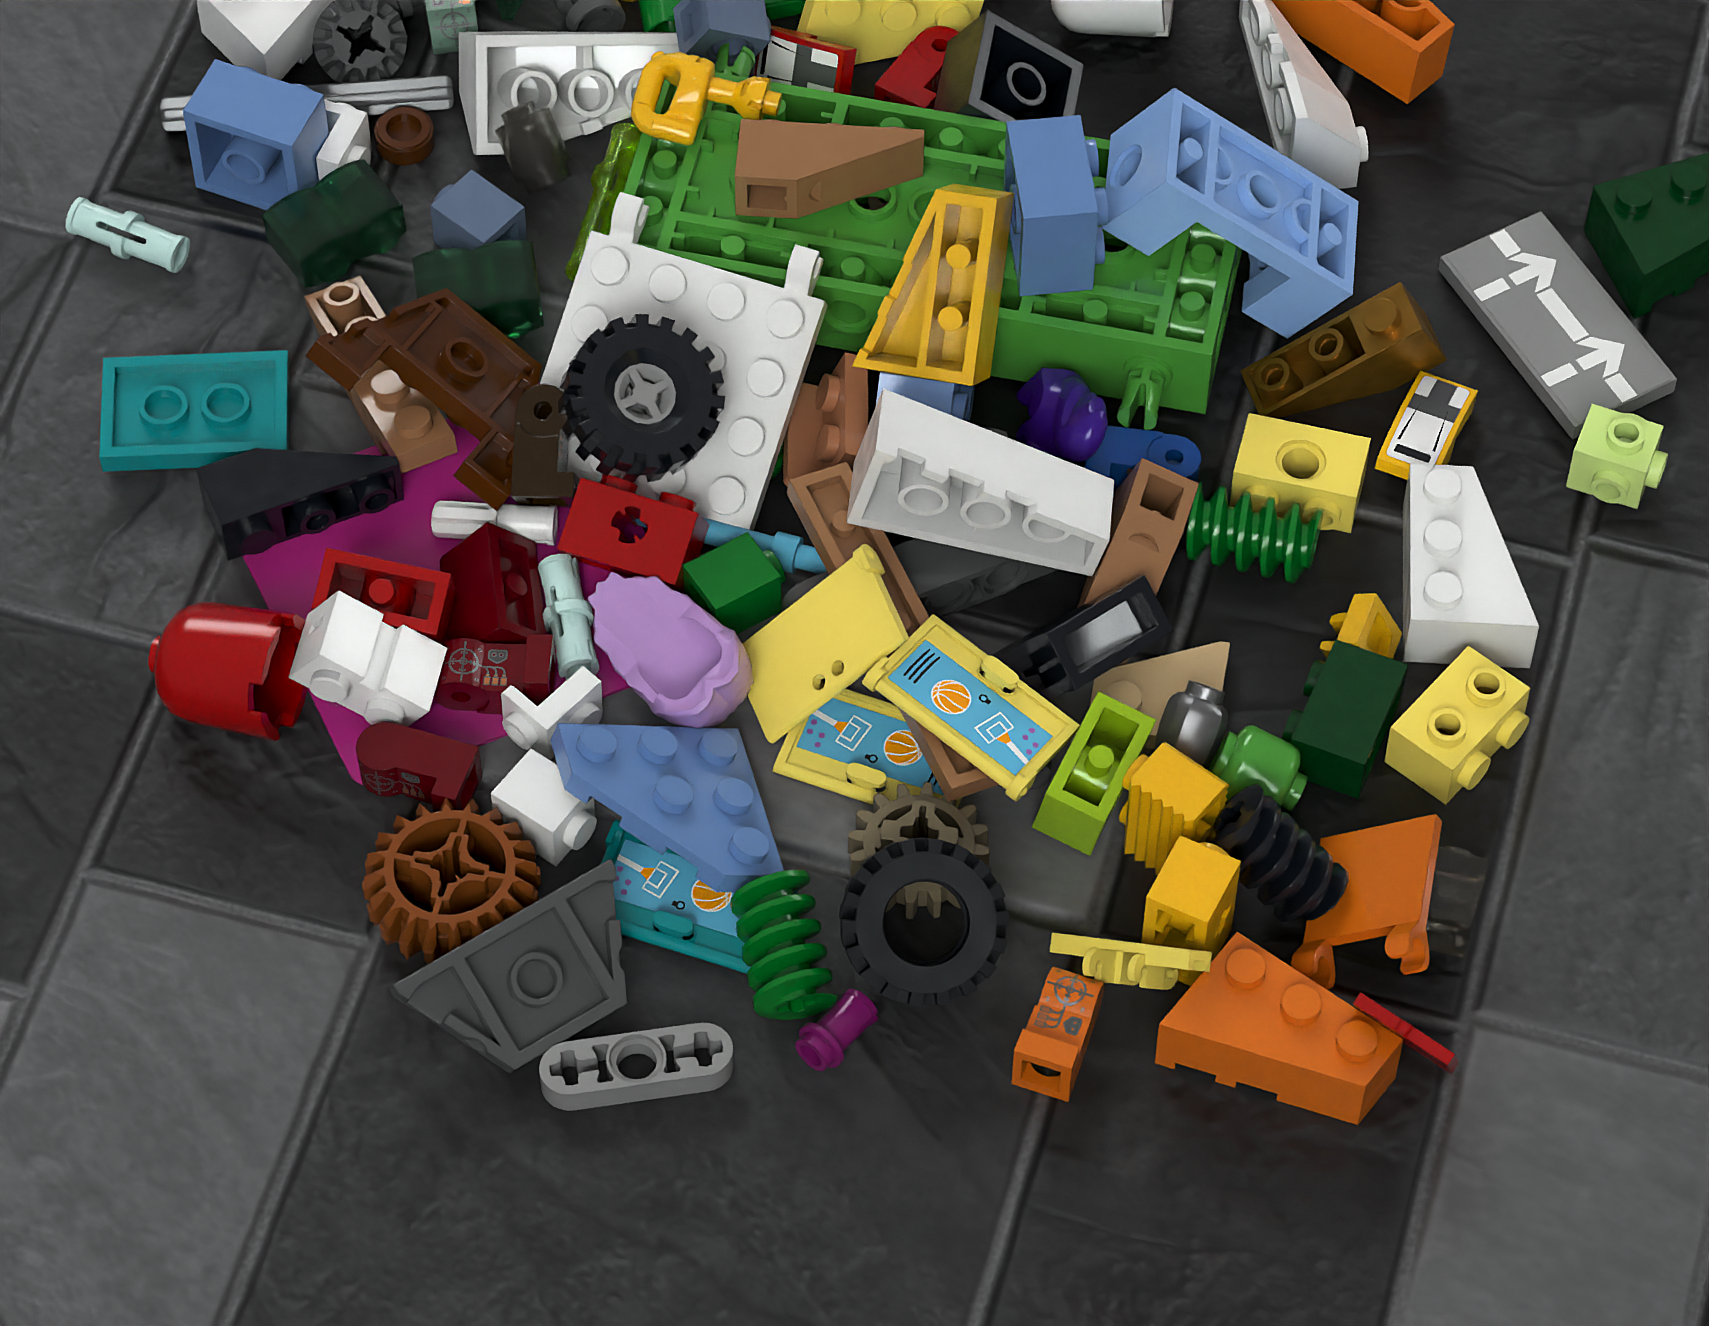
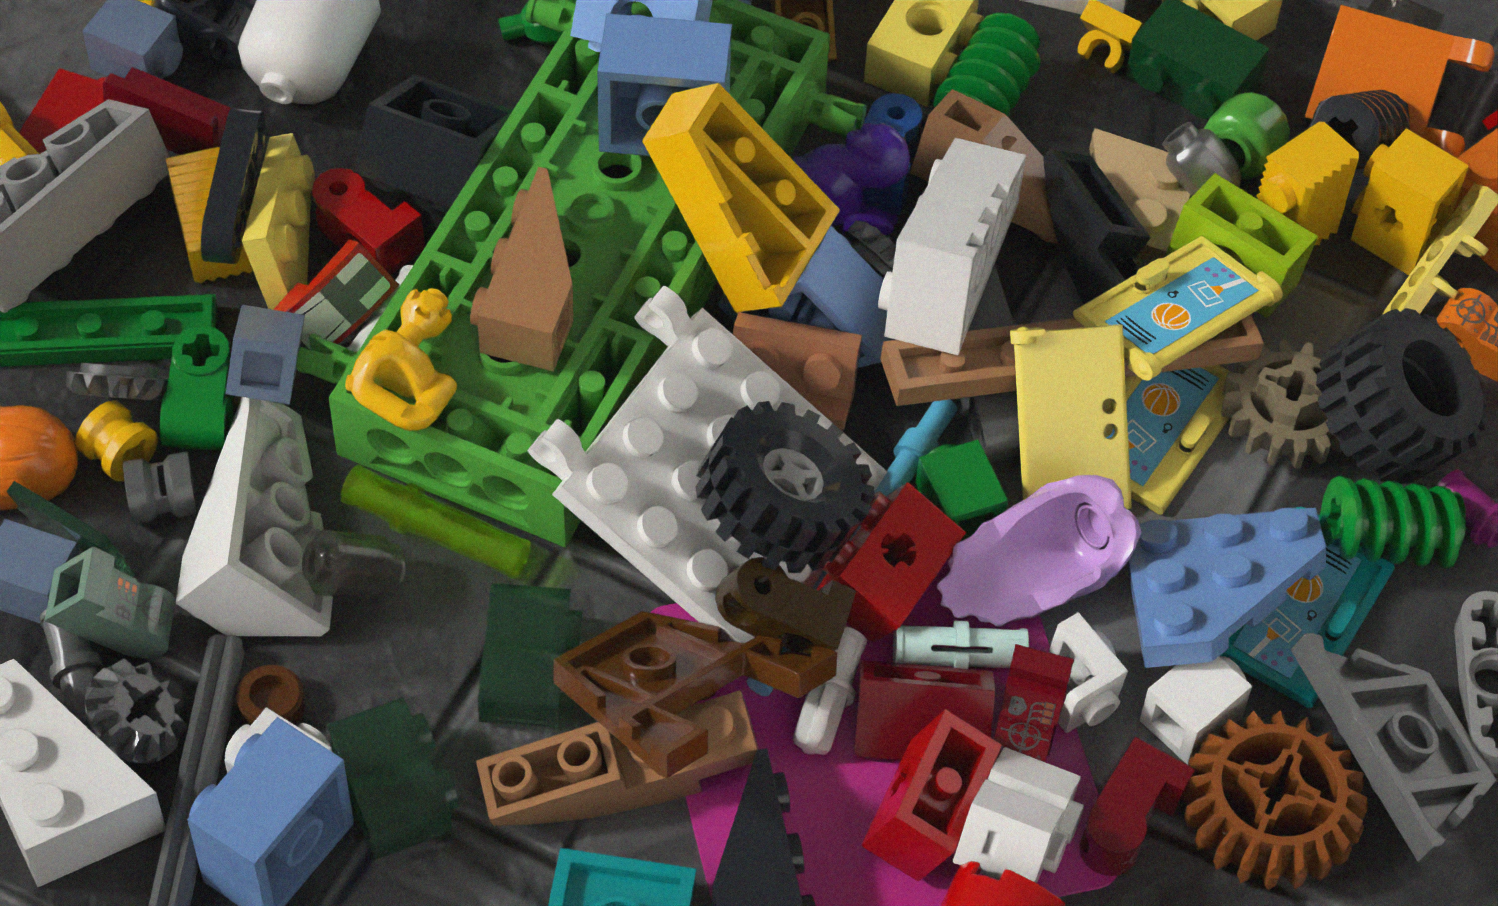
camera: 80 degrees left, 0 degrees up
sand blue brick [430,170,527,280] -> none

